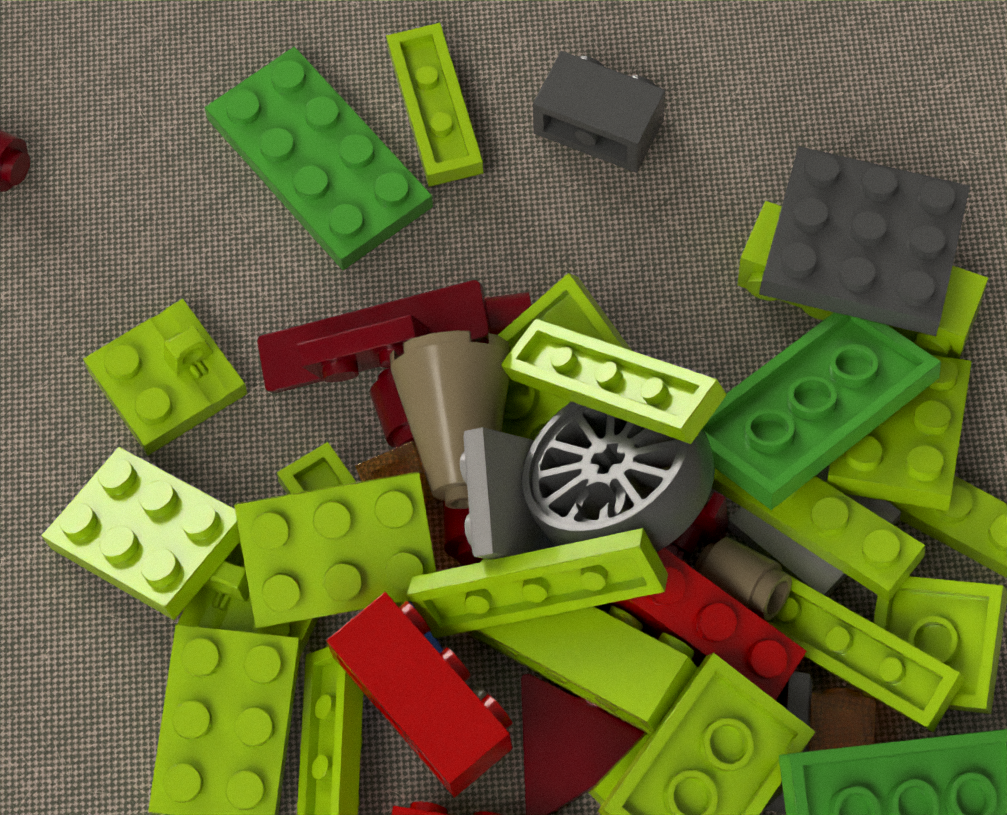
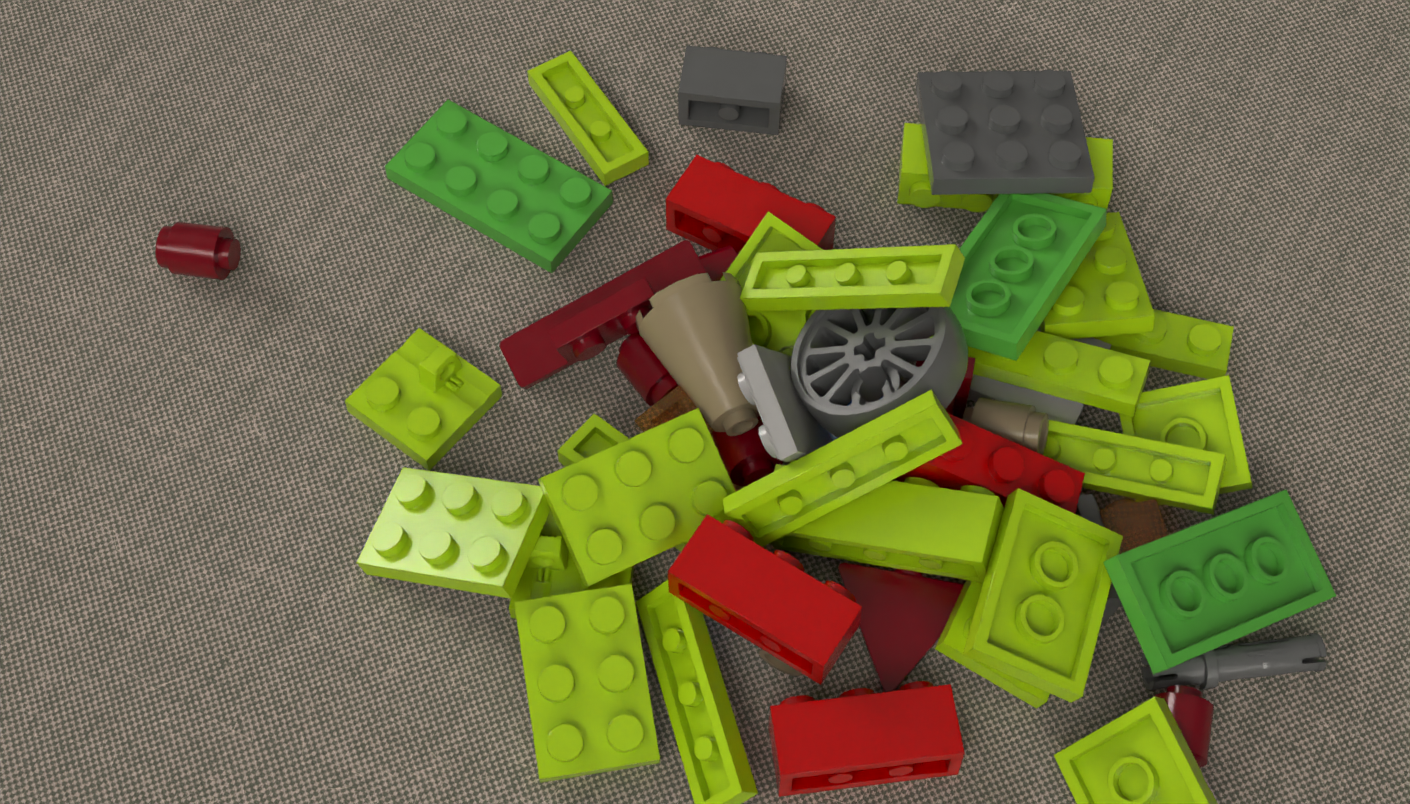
camera: 20 degrees left, 5 degrees down
none -> red brick [665,154,836,253]

